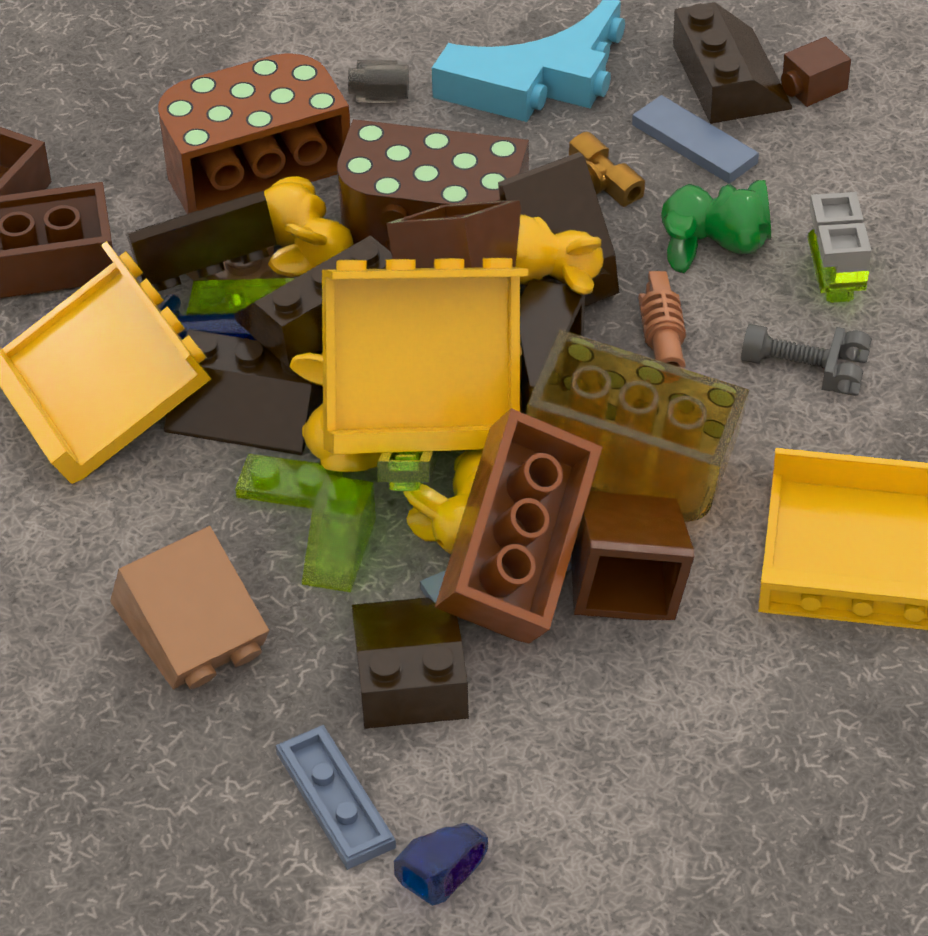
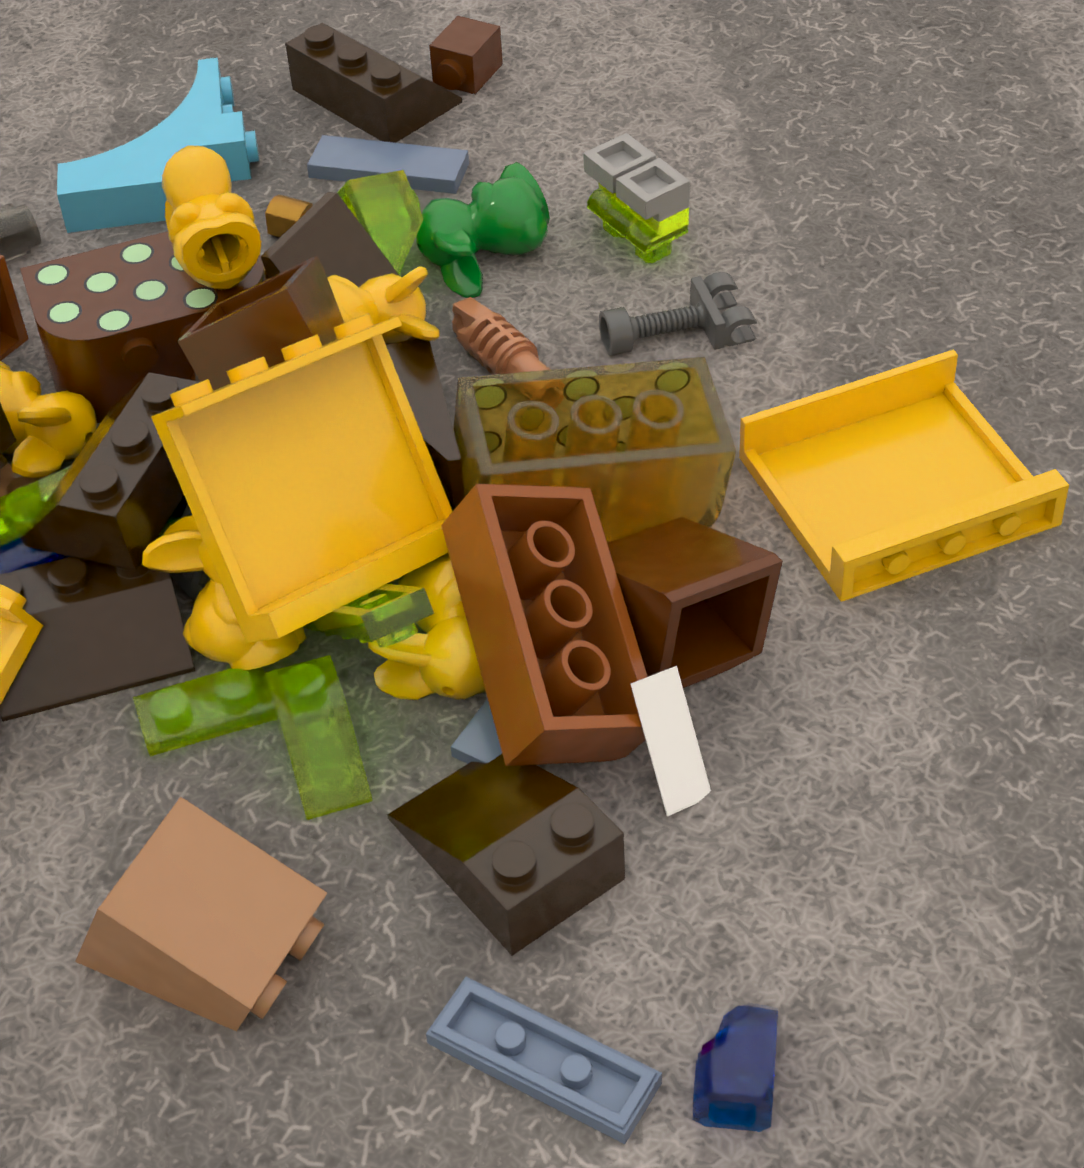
camera: 30 degrees left, 0 degrees up
none -> yellow animal [162,145,262,290]
none -> clear neon green slope [337,170,423,274]
none -> white sticker [630,666,711,816]

